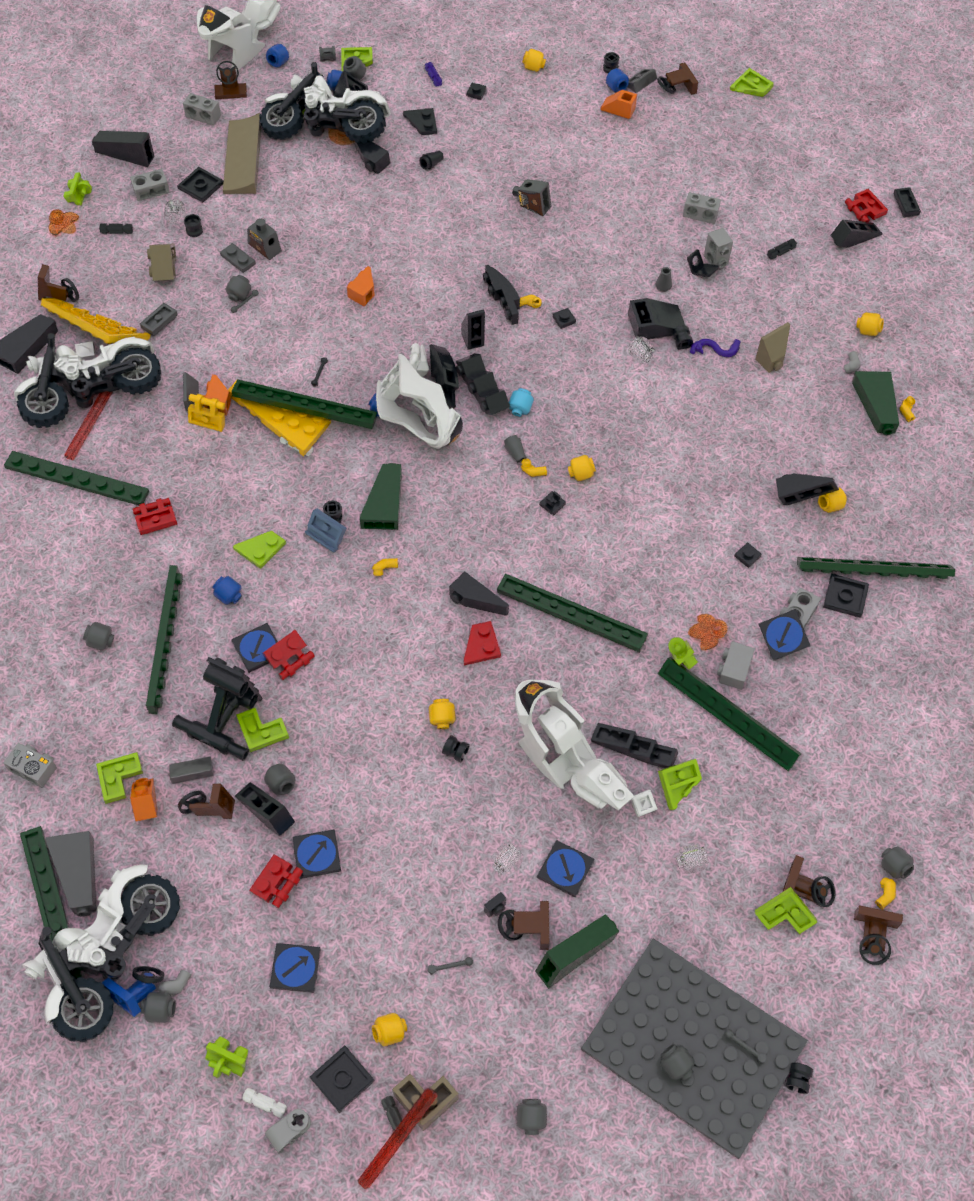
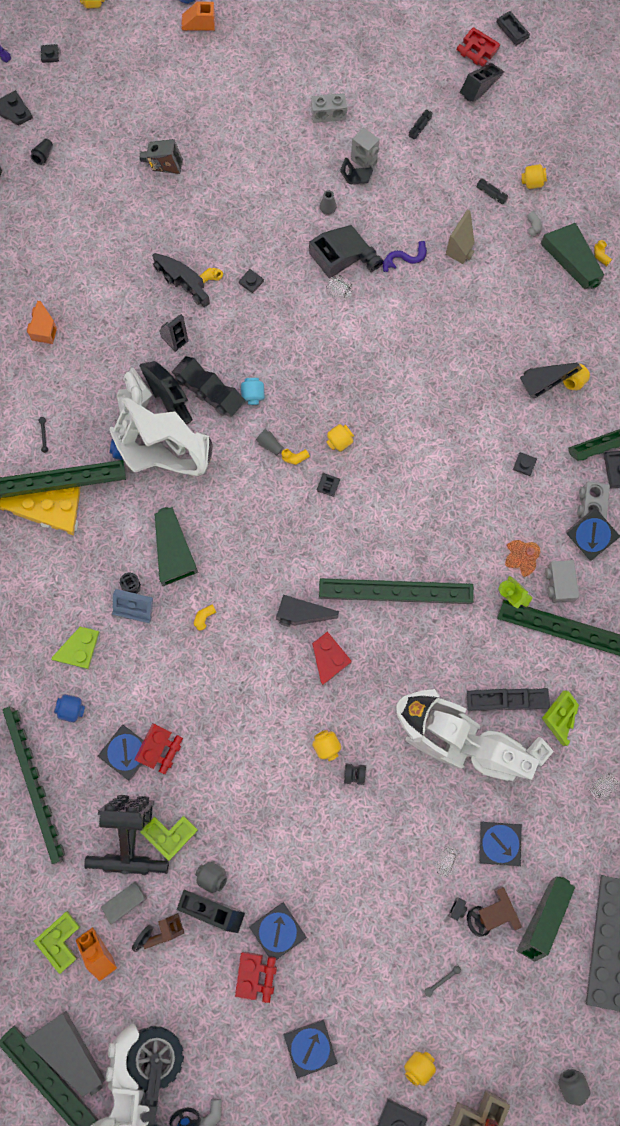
camera: 25 degrees left, 15 degrees up
none -> black axle [477,178,508,204]

